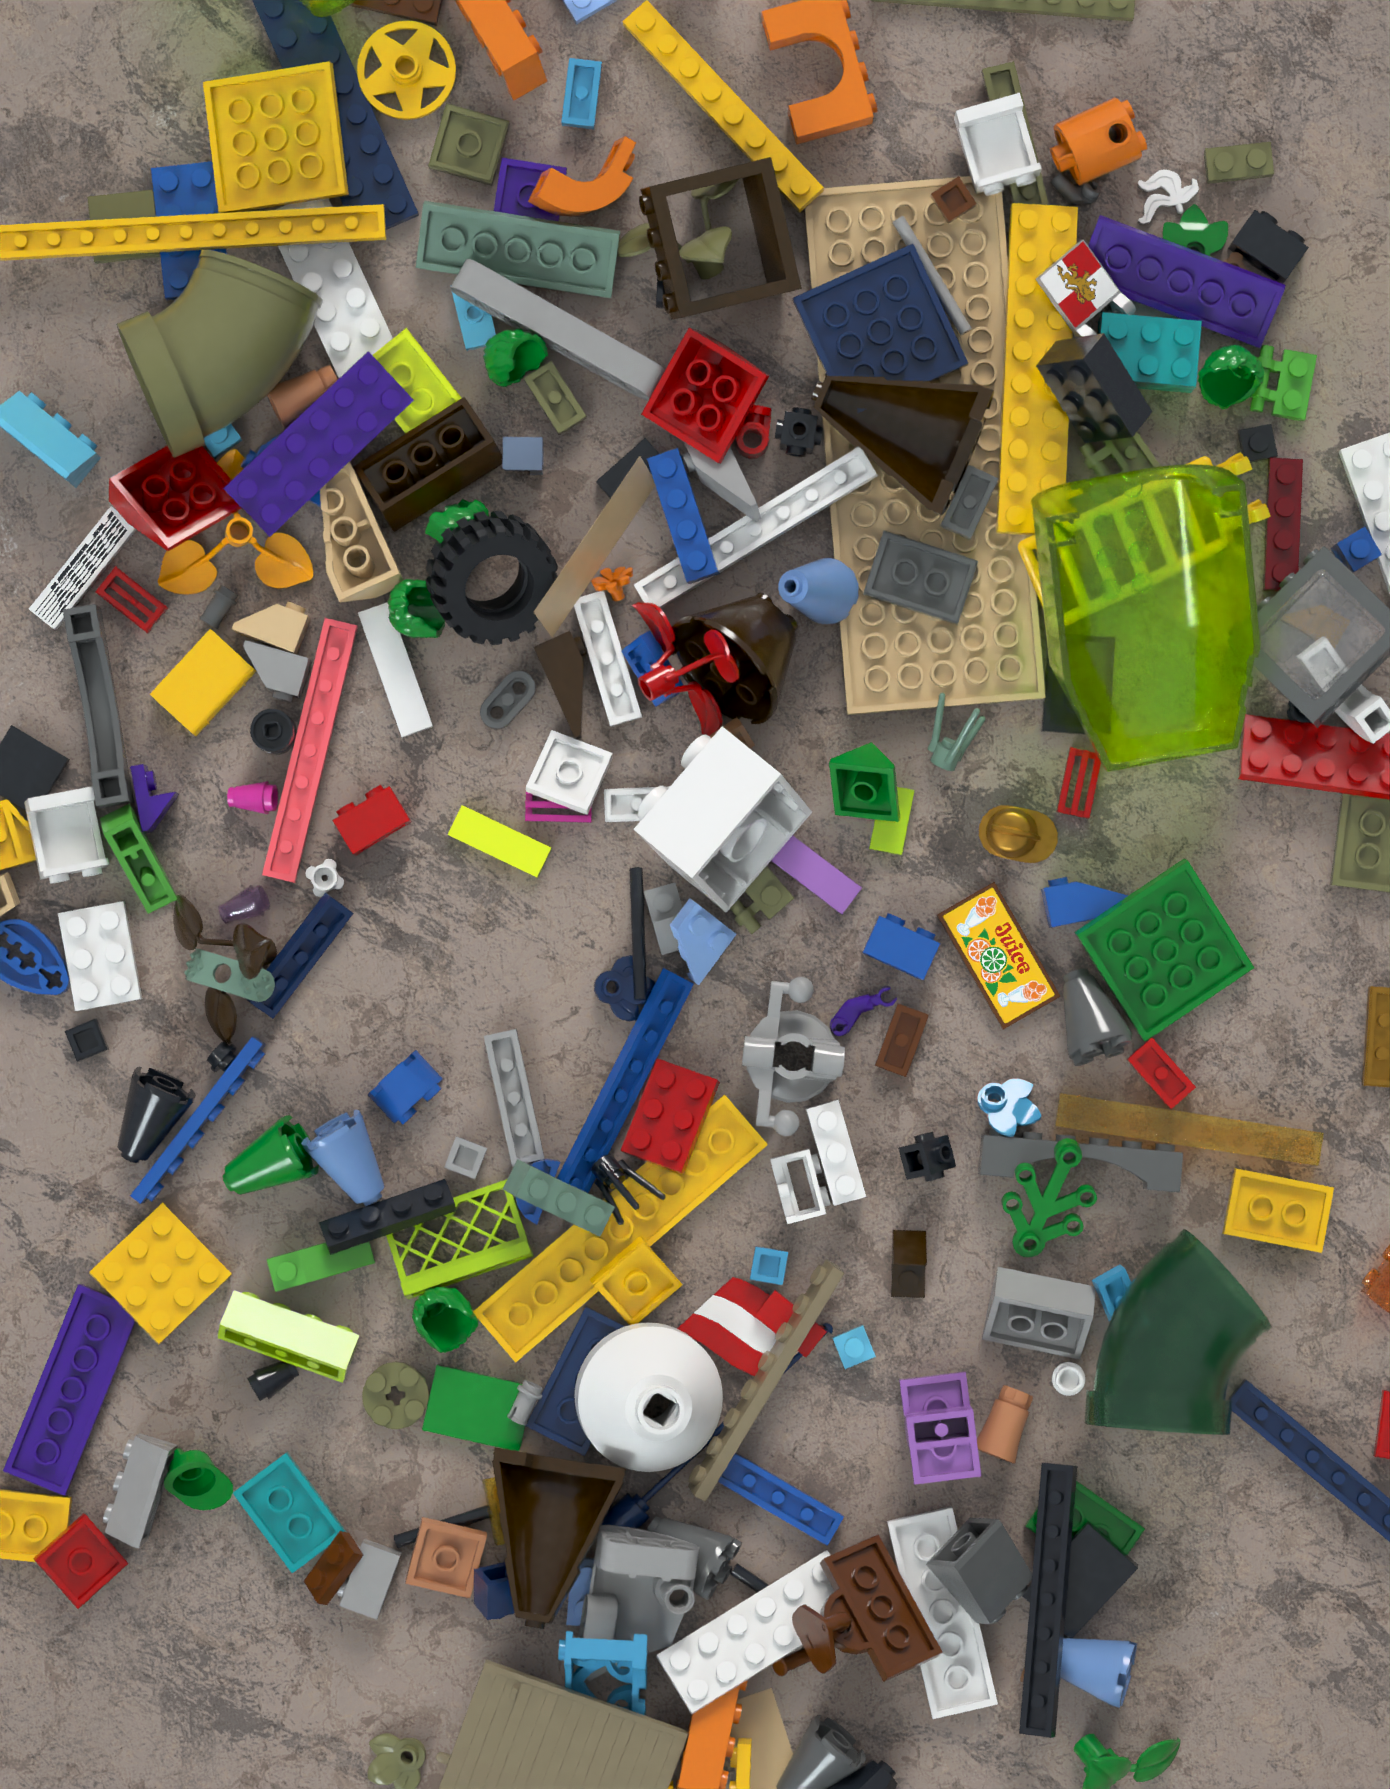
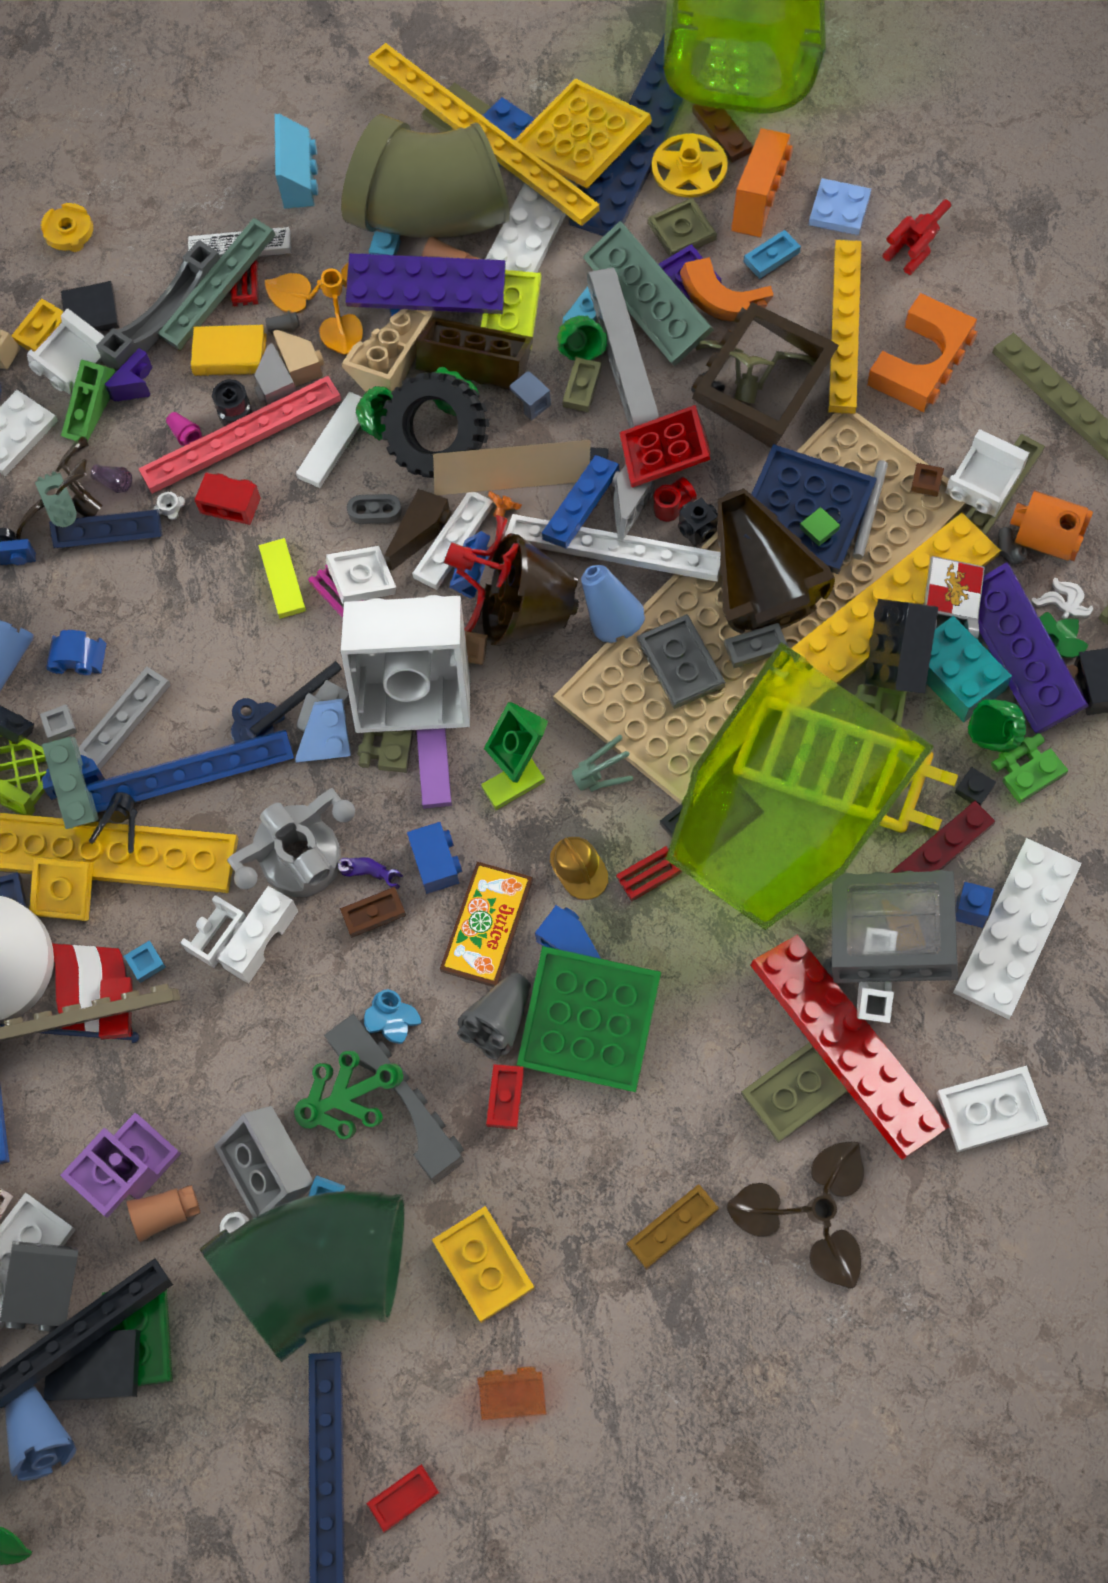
camera: 55 degrees right, 20 degrees down
red slope [109,446,242,551] -> none
red plate [621,1058,720,1175] -> none
medium azure plate [832,1325,876,1369] -> none
dark brown slope [891,1230,927,1298] -> none
black brick [898,1131,956,1182] -> none
clear yellow plate [1055,1093,1324,1166] -> none
none -> sand green plate [158,218,276,351]
none -> bright green tile [800,507,840,546]

